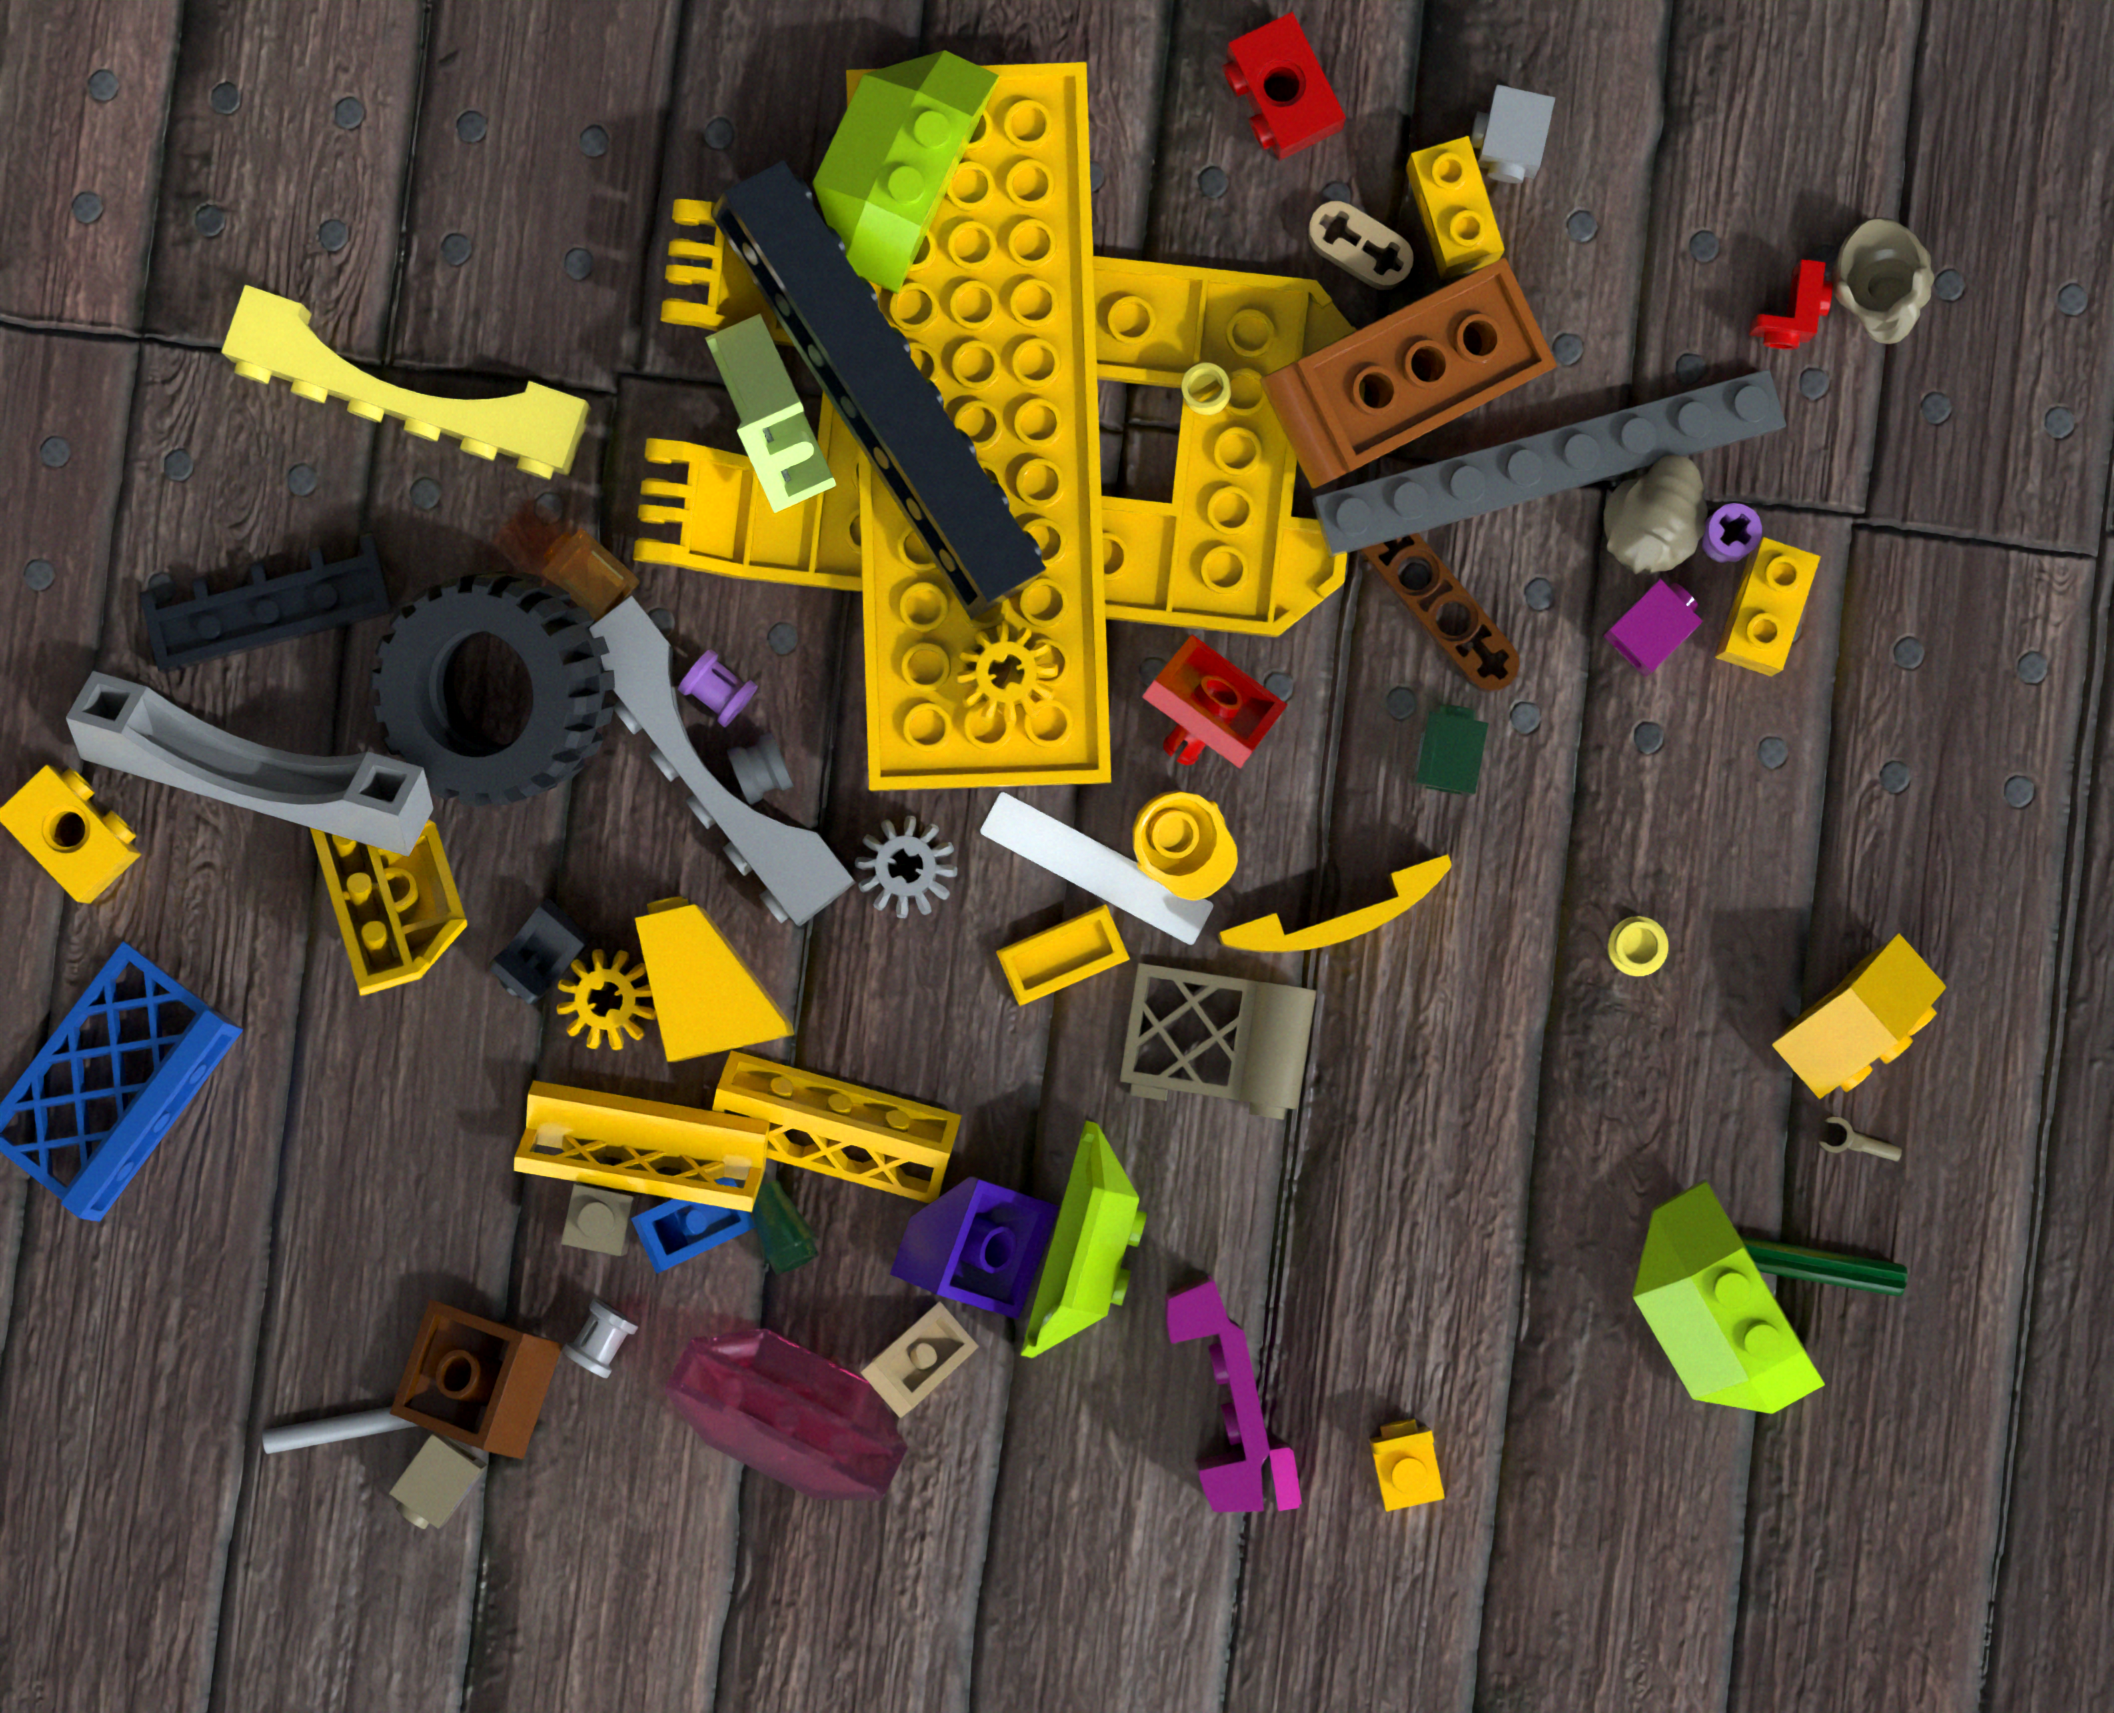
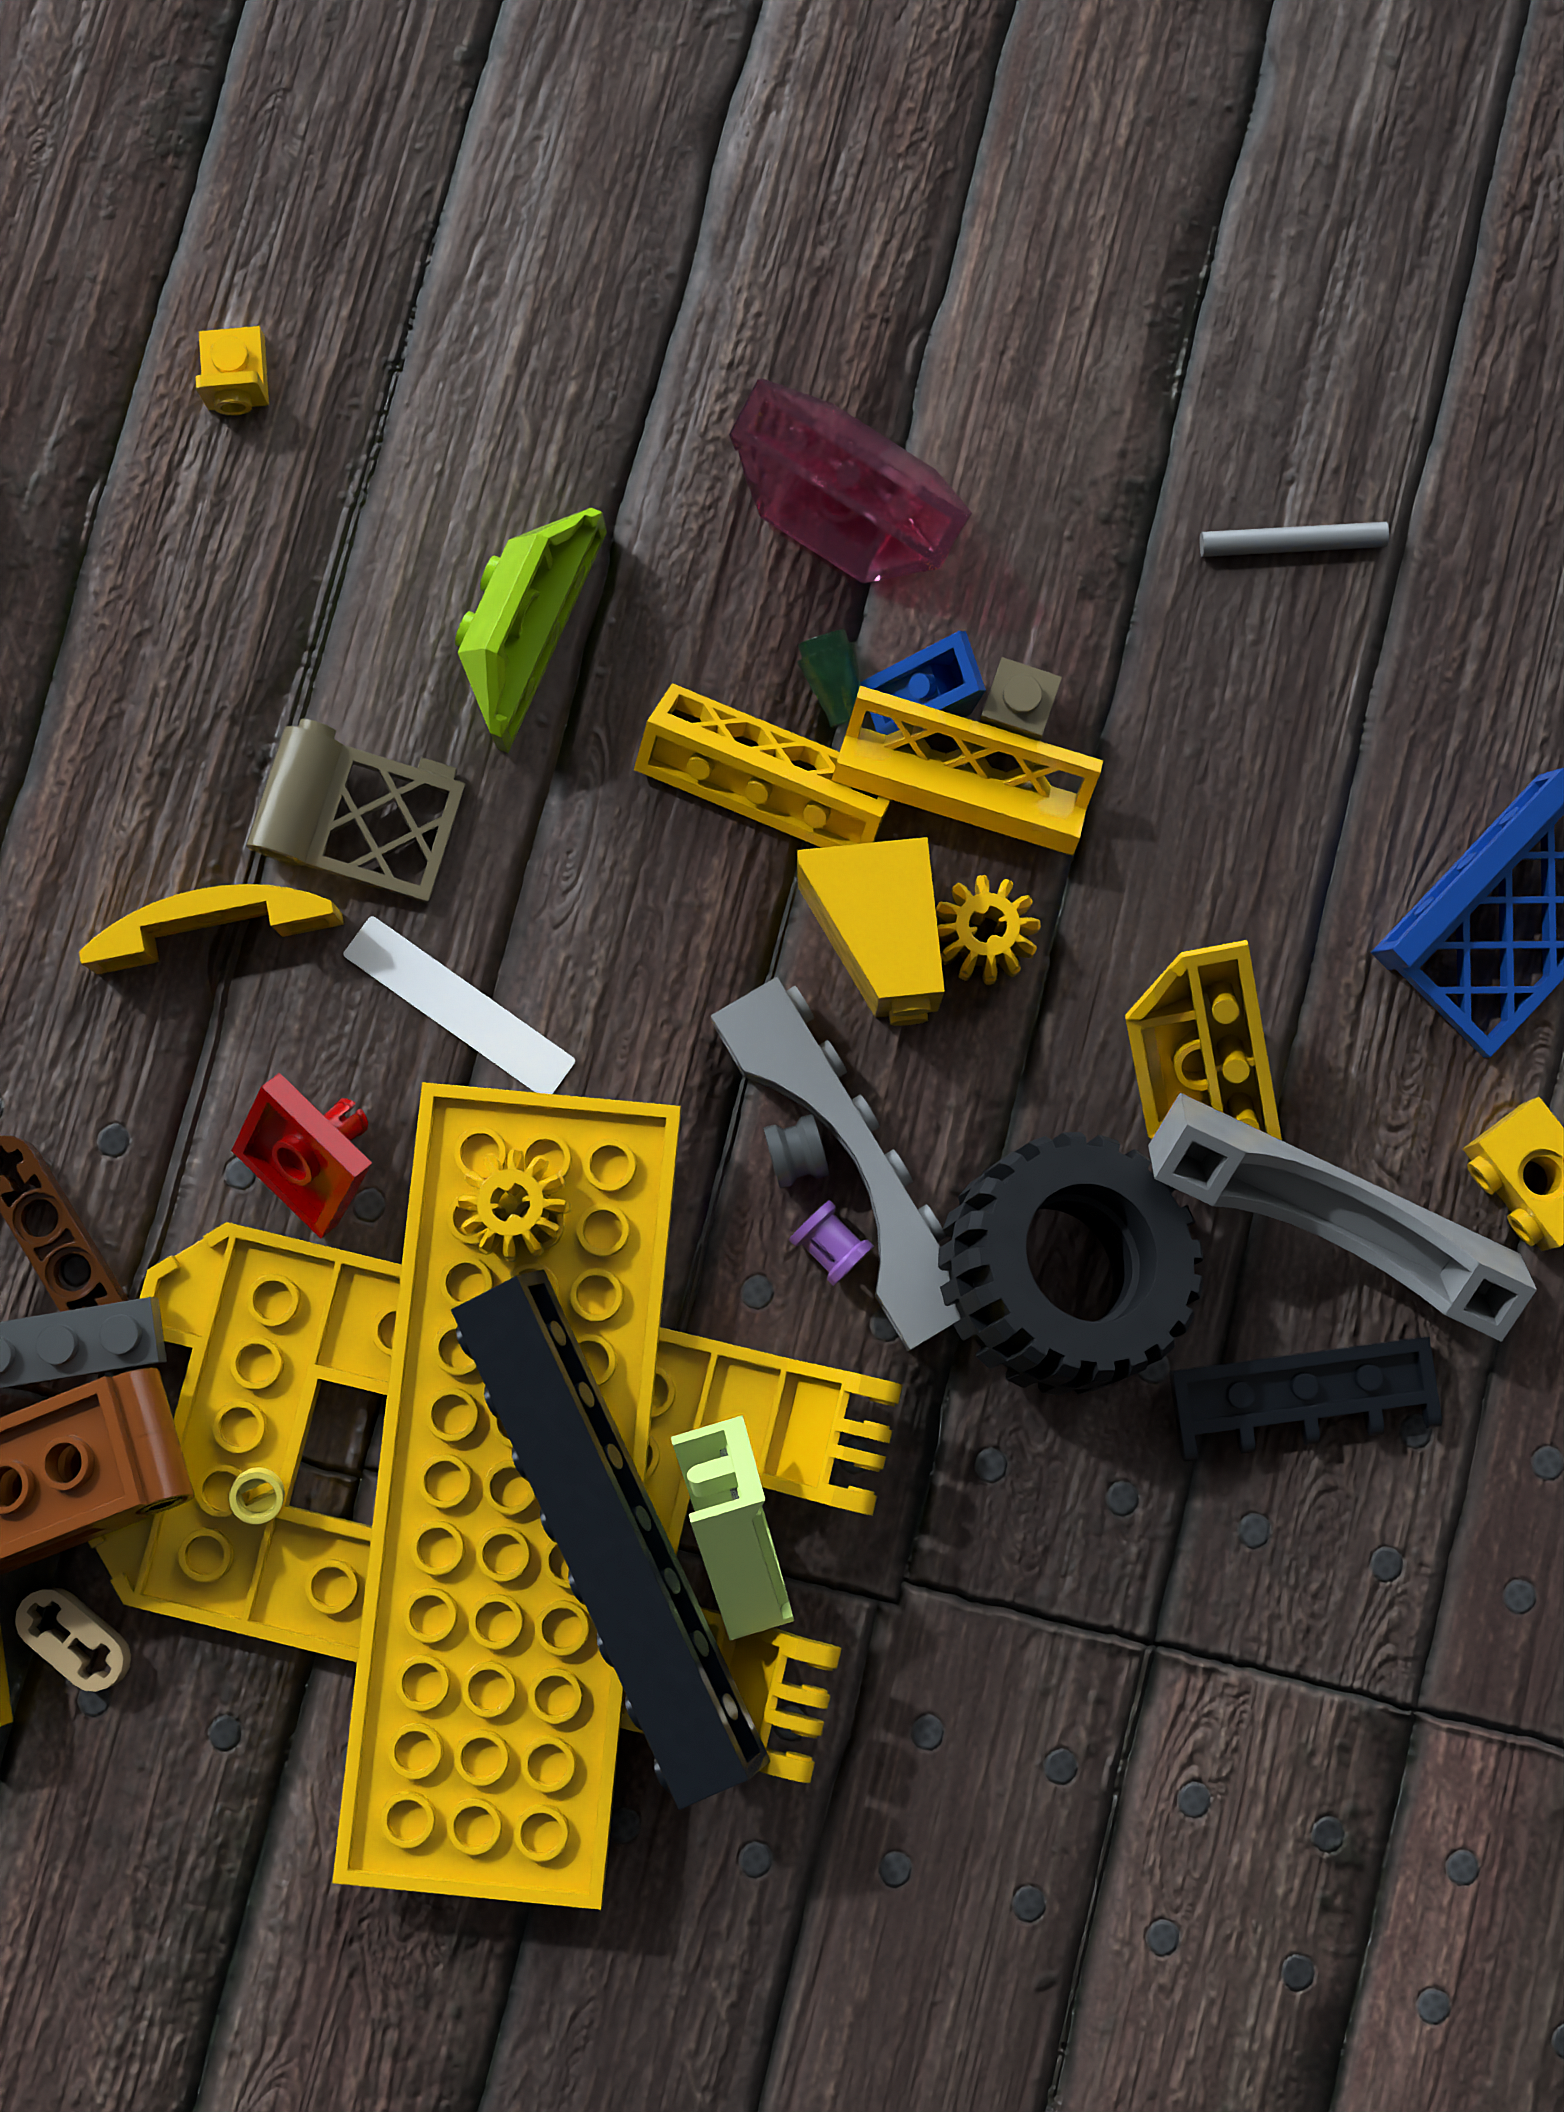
camera: 170 degrees left, 5 degrees down
light yellow arch [221,285,592,480] -> none
reddish brown slope [389,1299,563,1459] -> none
dark tan brick [389,1432,489,1529] -> none
black bracket [487,898,594,1005] -> none
clear orange brick [541,527,640,622] -> none
light grey bush [562,1299,639,1378] -> none
lime wedge [813,50,999,294] -> none
light grey gear [855,816,958,919] -> none
tan slope [861,1301,979,1418] -> none
dark purple slope [890,1176,1059,1319] -> none
yellow tile [996,904,1130,1007] -> none
yellow hat [1132,790,1238,901] -> none
magenta plate [1165,1275,1270,1512] -> none
red brick [1222,11,1346,161] -> none
dark pink tile [1268,1442,1302,1511] -> none
clear green brick [1411,704,1489,797] -> none

